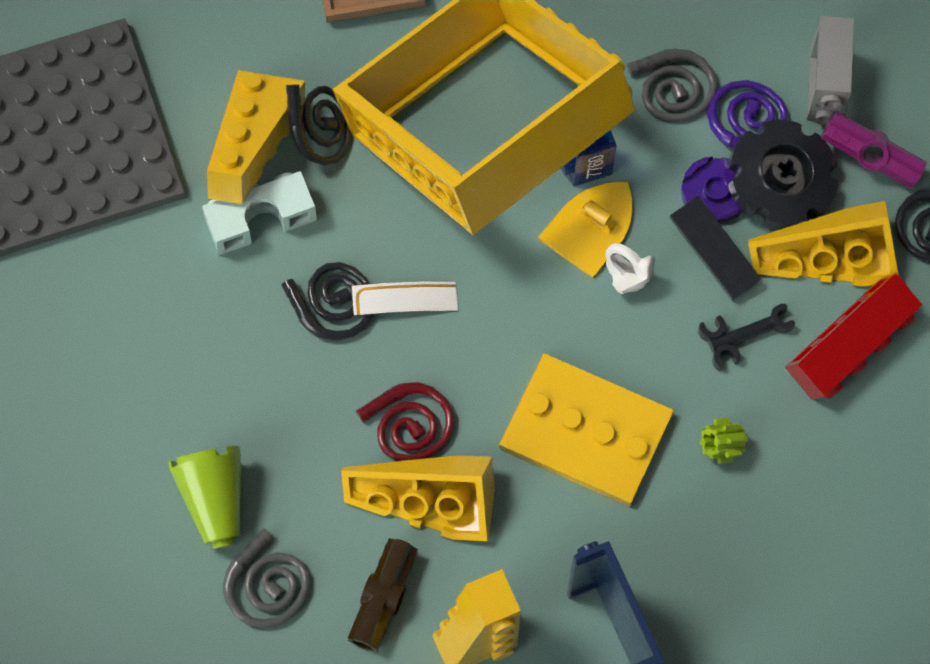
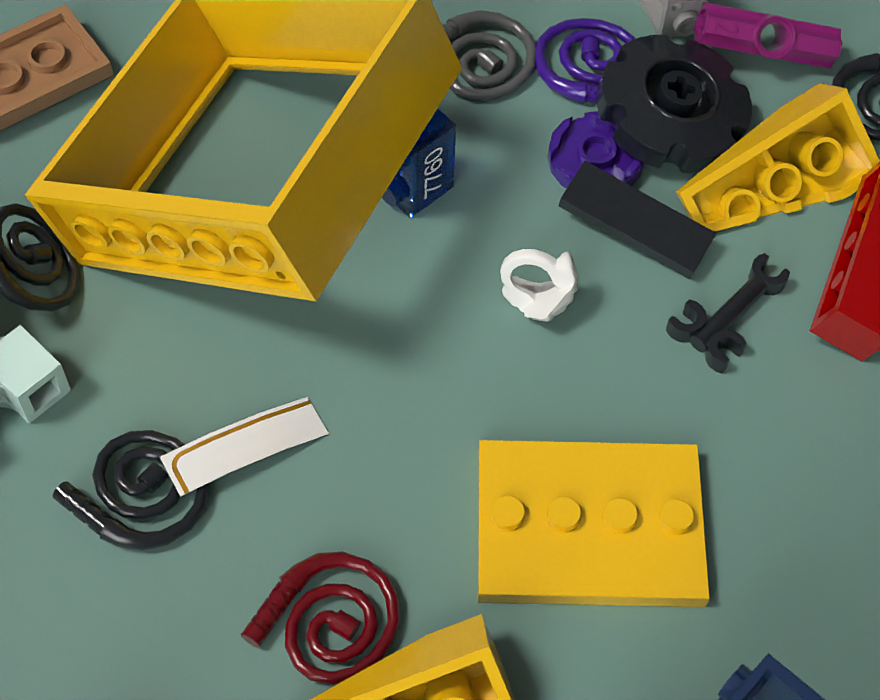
camera: 25 degrees left, 10 degrees down
yellow shield [538,182,632,278] -> none
lime gear [699,418,748,464] -> none

